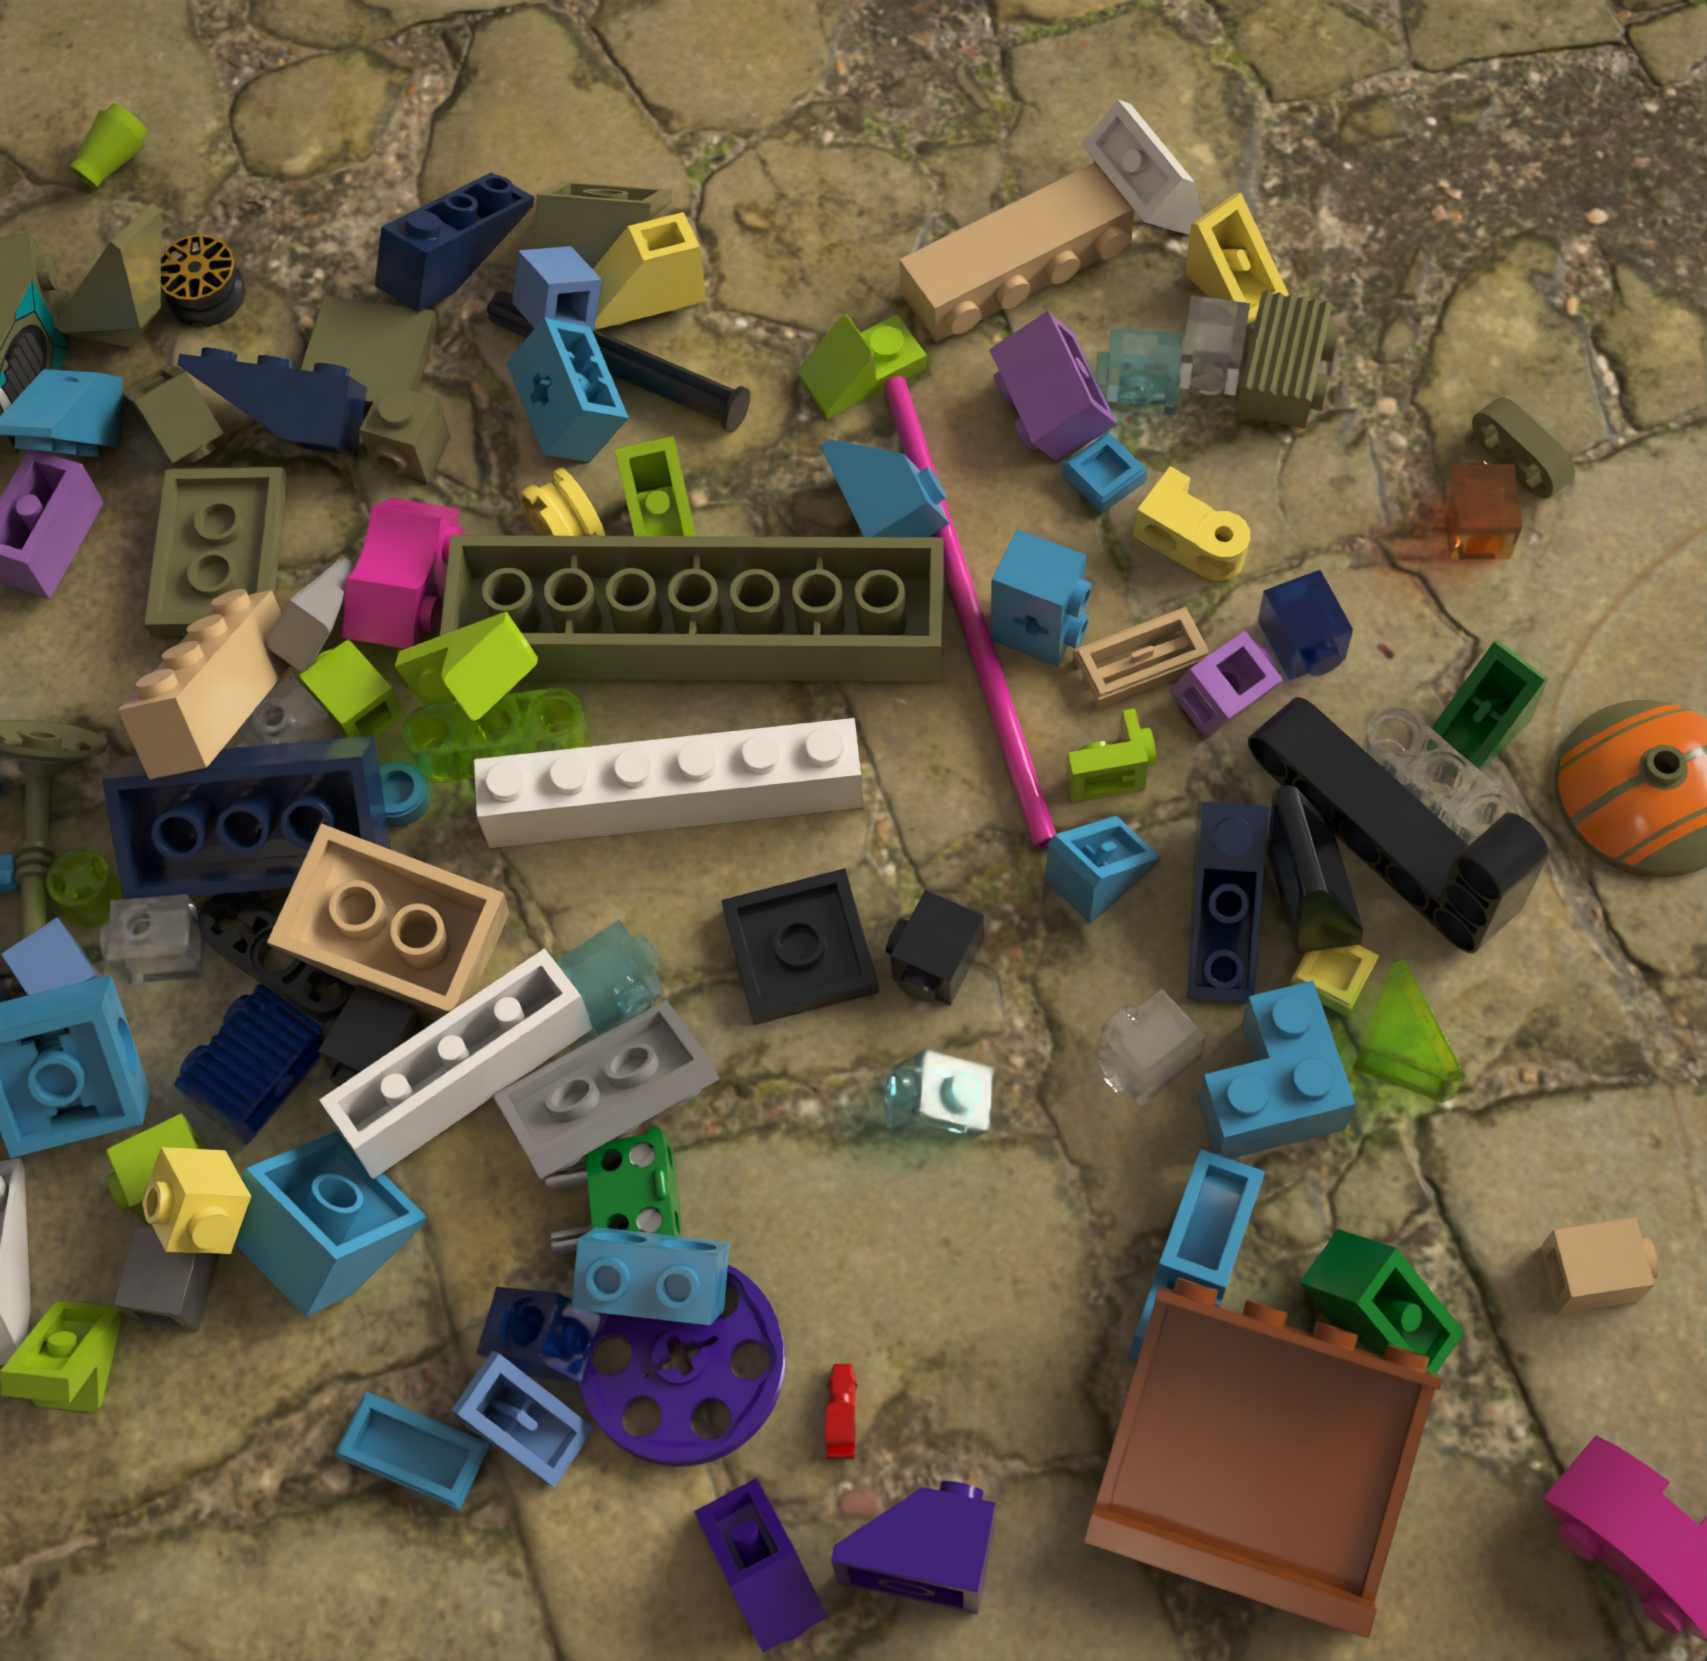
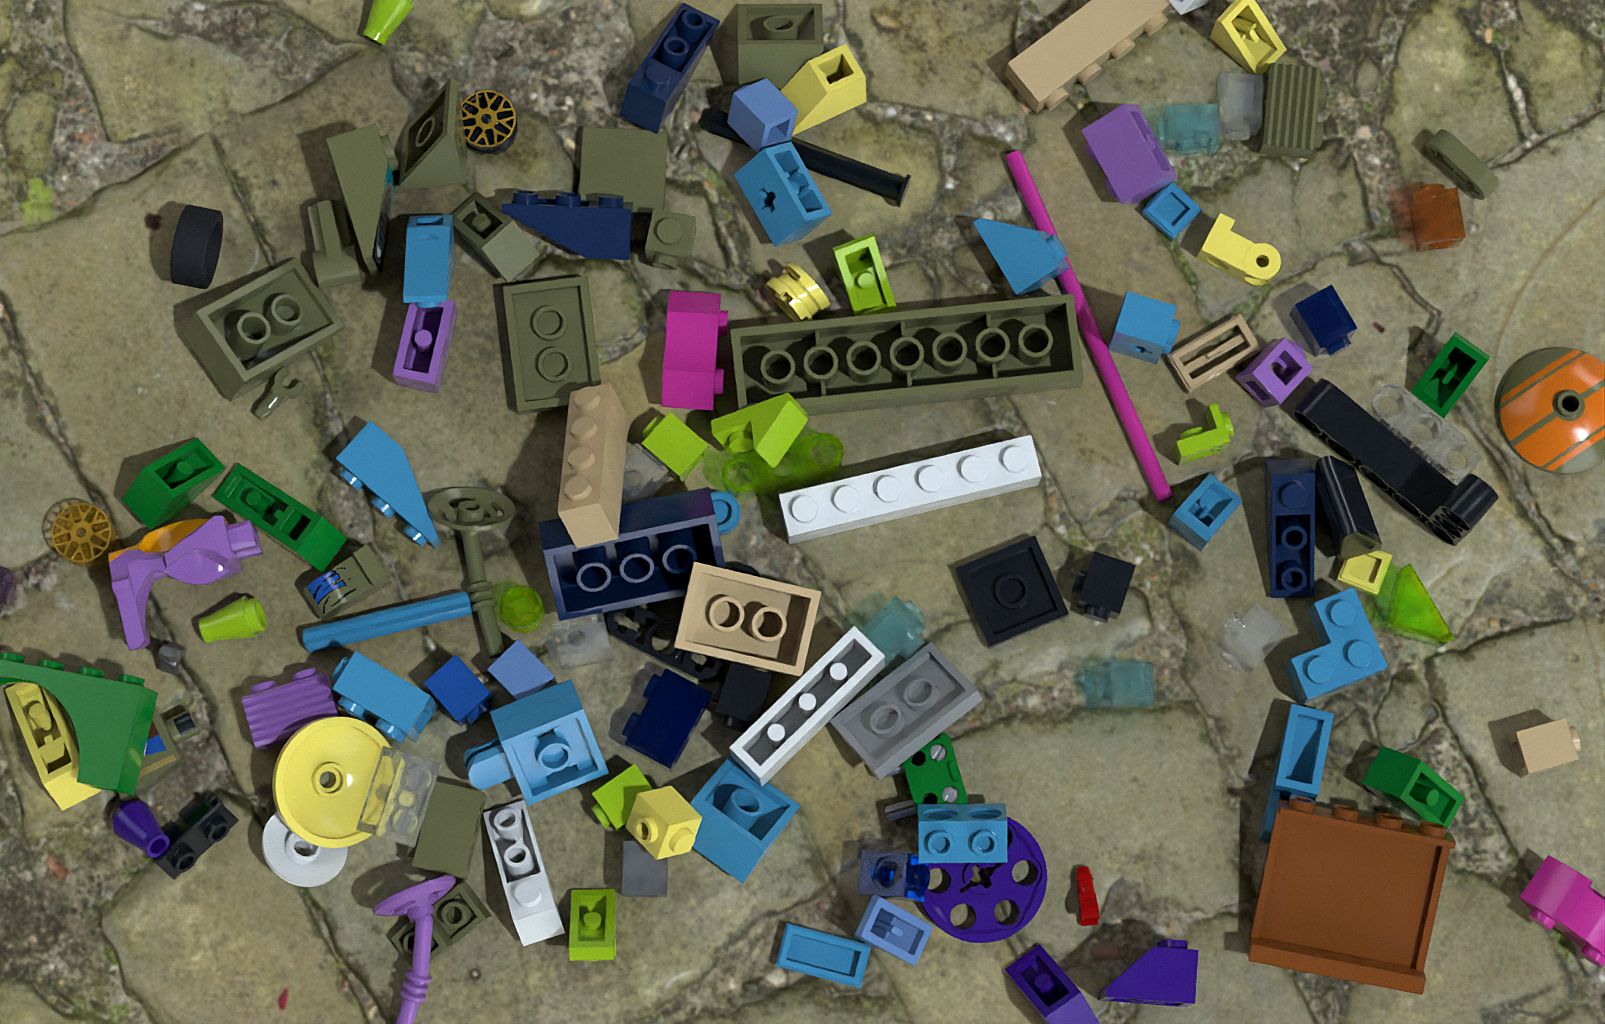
camera: 15 degrees left, 15 degrees up
light grey slope [265,558,355,671] -> none
lime slope [797,314,927,420] -> none

